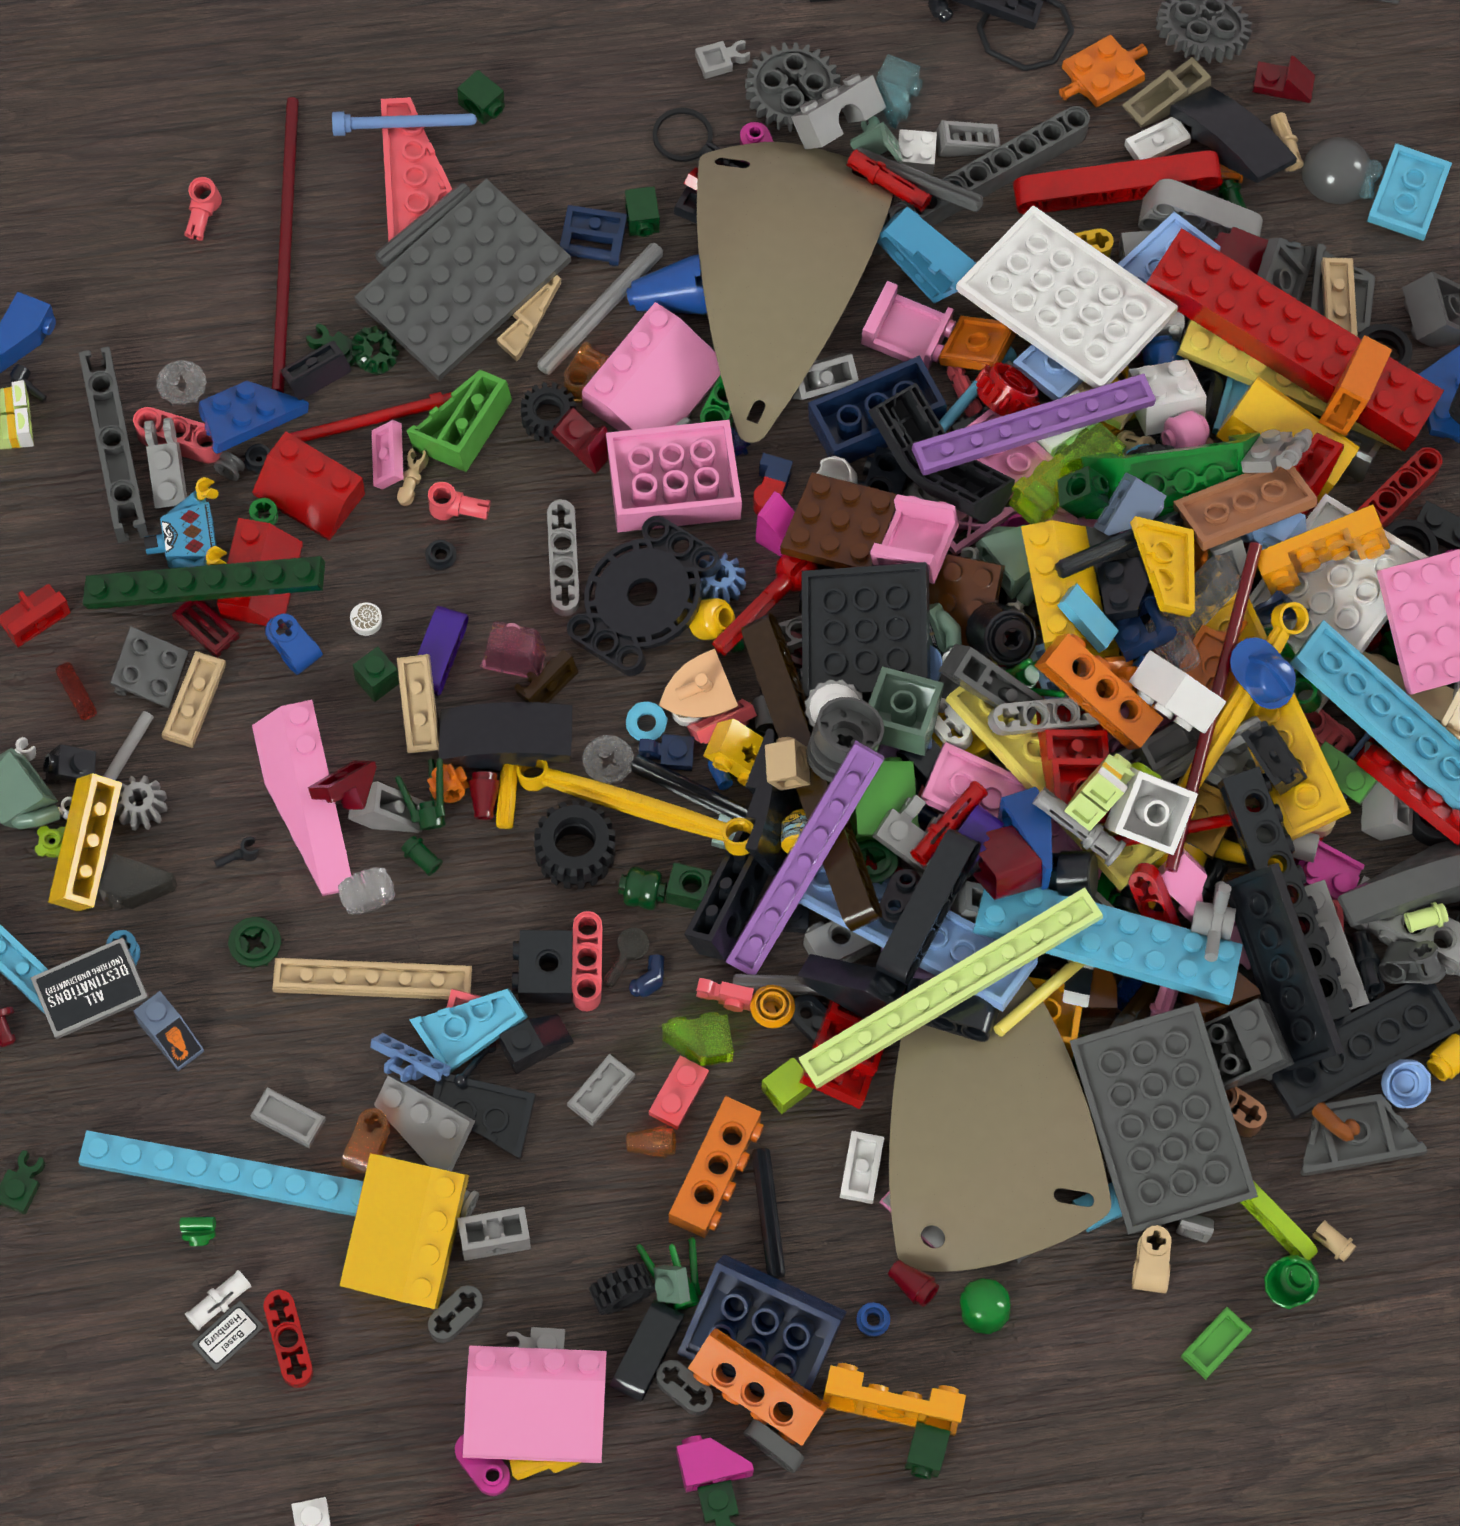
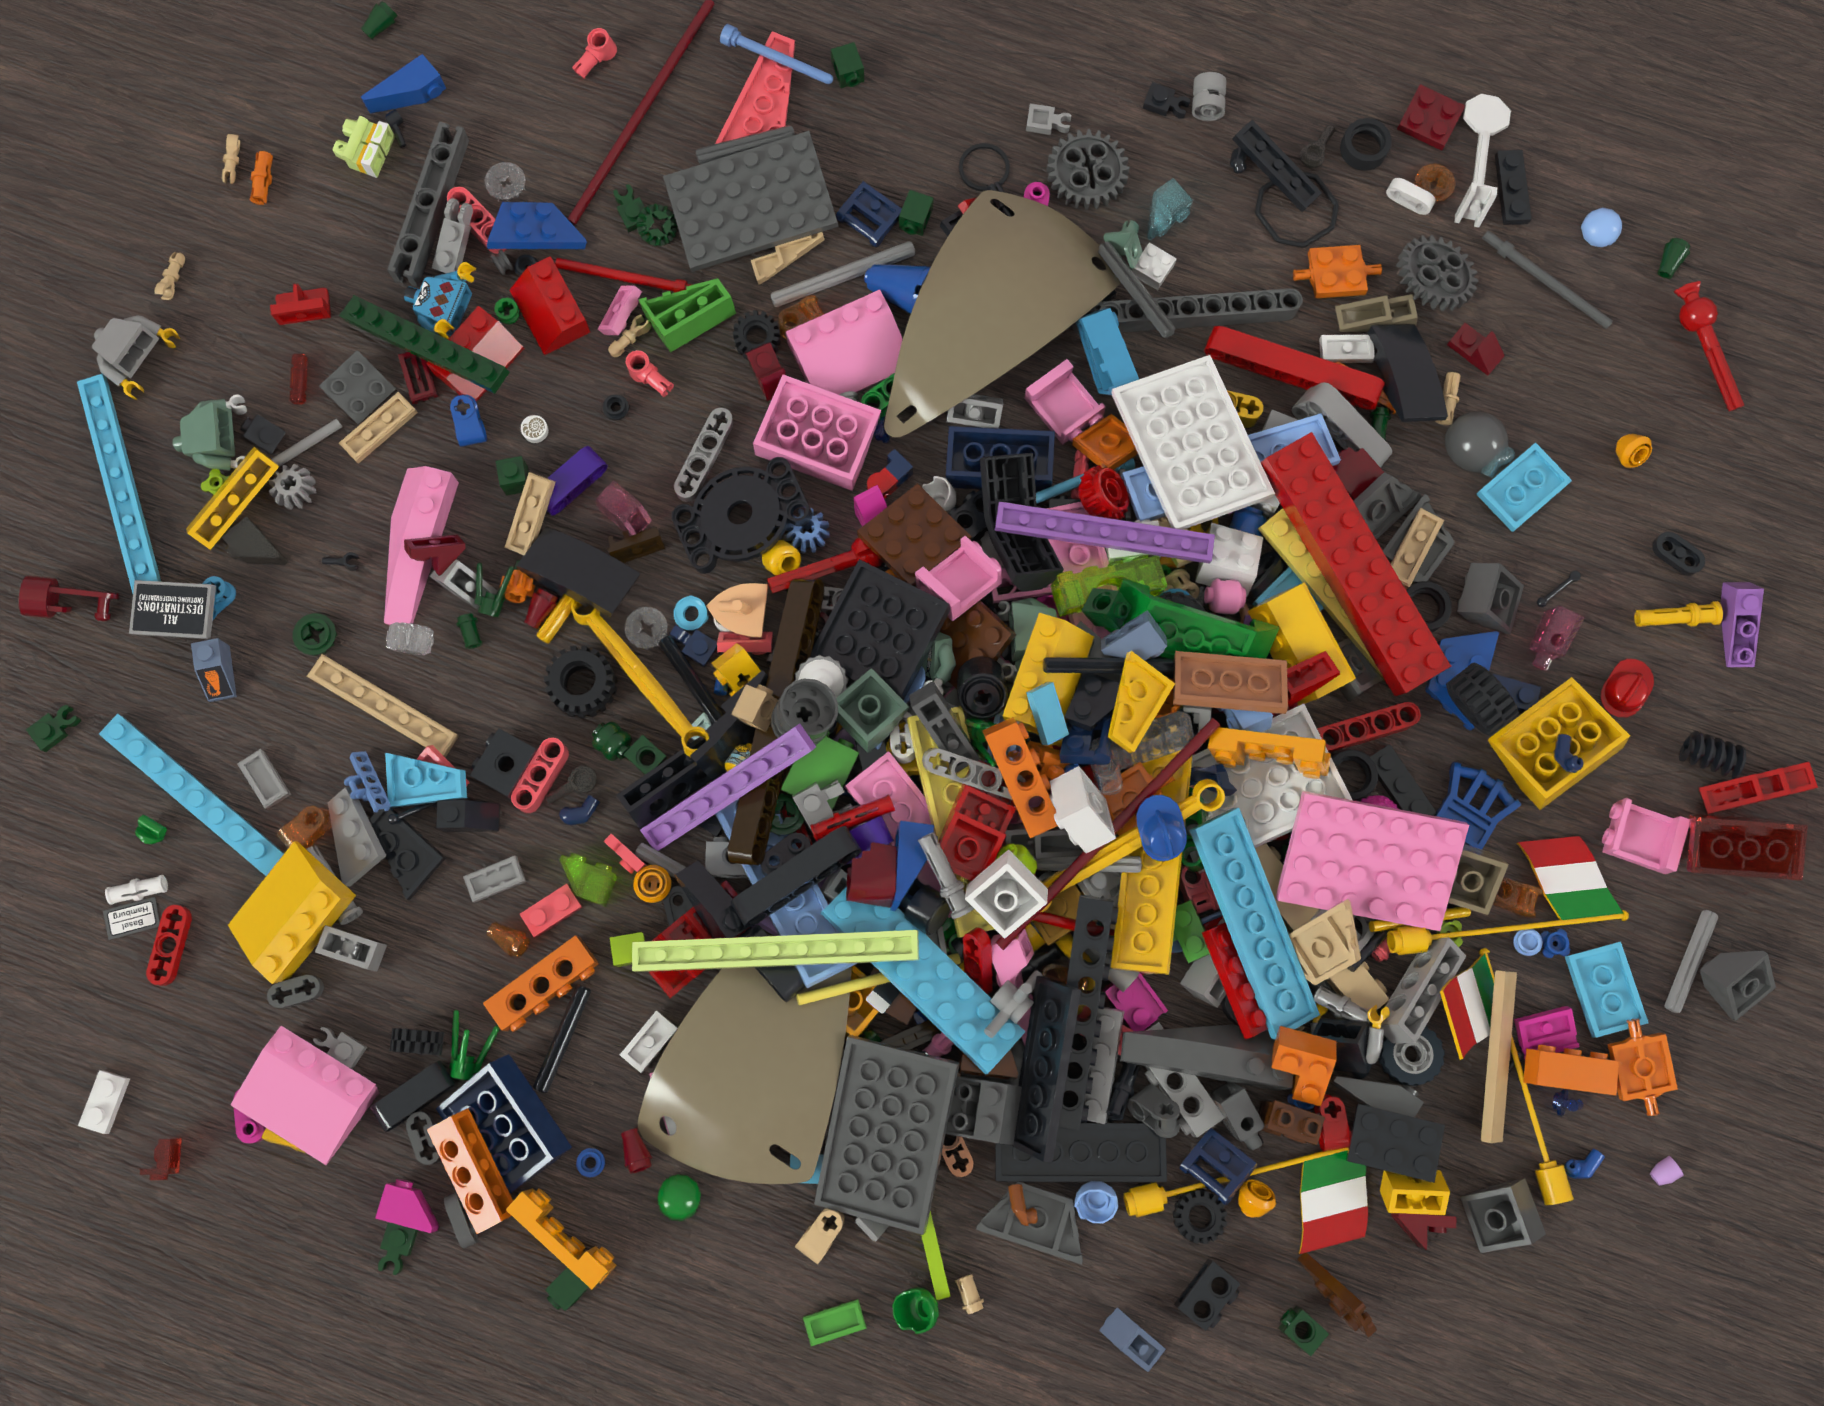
camera: 30 degrees right, 10 degrees up
black slope [280,340,351,400] -> none
sand green plate [653,1265,690,1304] -> none
light grey arch [791,73,887,149] -> none
red pin [846,149,932,212] -> none
light grey slope [935,120,1001,157] -> none
yellowish green hips [1064,754,1135,831] -> none
black hinge [1240,721,1308,795] -> none
light grey plate [1241,429,1313,473] -> none
orange slope [1318,335,1392,436] -> none
yellowish green pin [1404,902,1449,933] -> none

